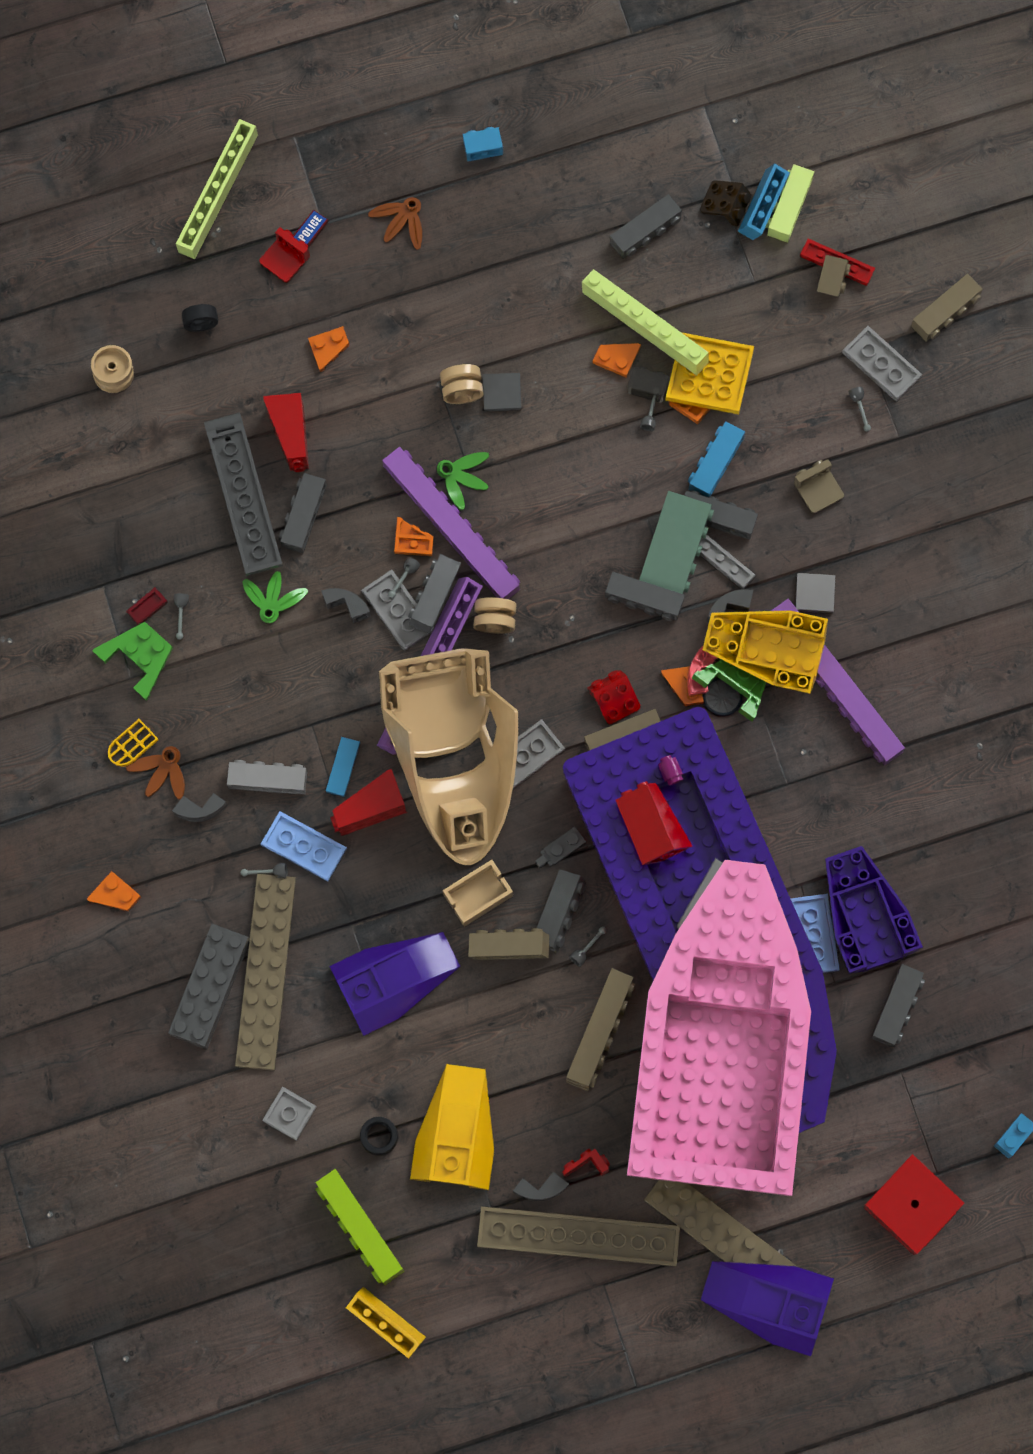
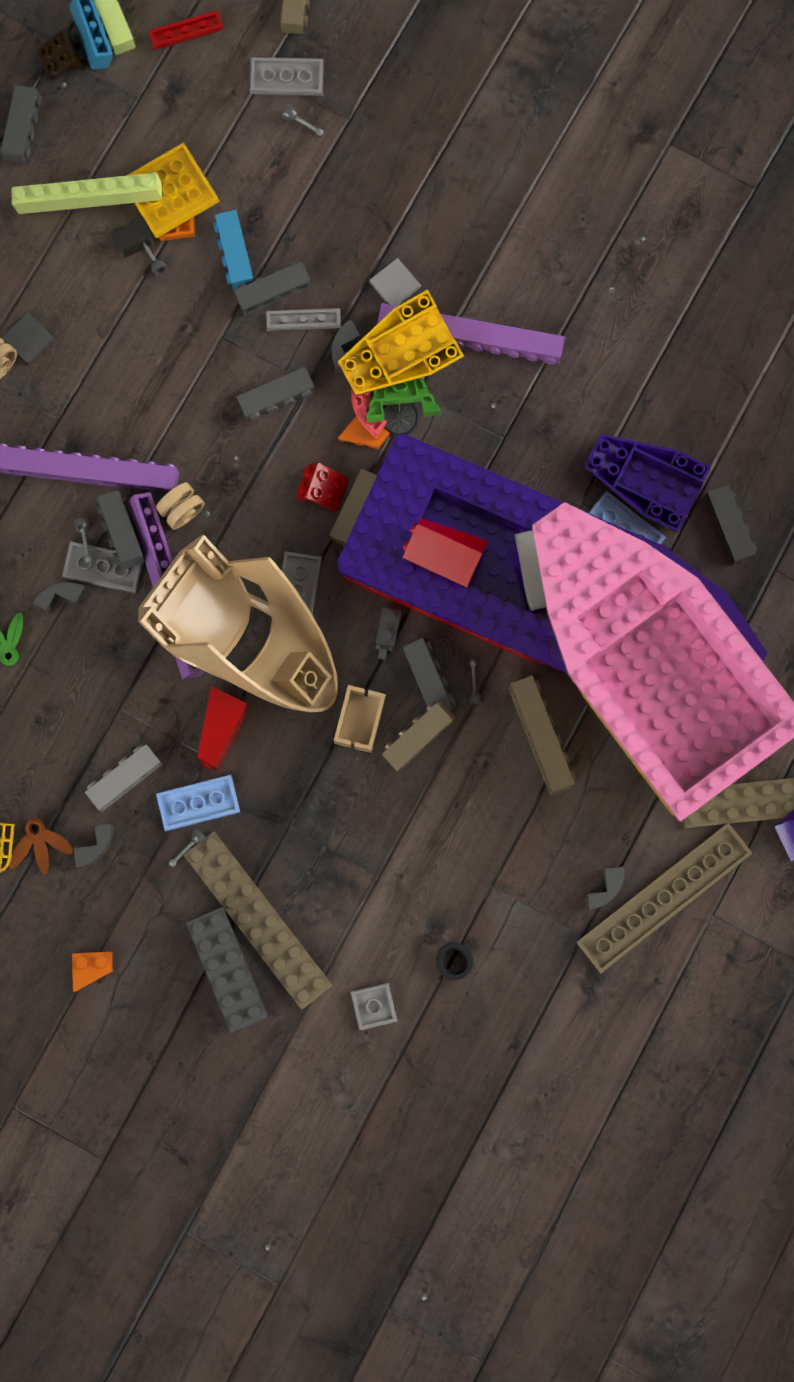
camera: 45 degrees left, 5 degrees up
lime brick [315,1169,405,1285] -> none
dark azure tile [326,737,360,797] -> none
dark purple wedge [329,932,460,1036] -> none
yellow brick [346,1287,426,1359] -> none
orange wing [394,517,434,556] -> none
yellow wedge [410,1064,494,1190] -> none
bright green plant [436,452,489,510] -> none
red bracket [562,1148,610,1178] -> none
orange wing [593,343,641,378] -> none
sand green brick [639,491,714,594] -> none
magenta brick [658,755,683,786] -> none
dark tan bracket [794,459,844,514] -> none
dark tan brick [817,255,851,297] -> none

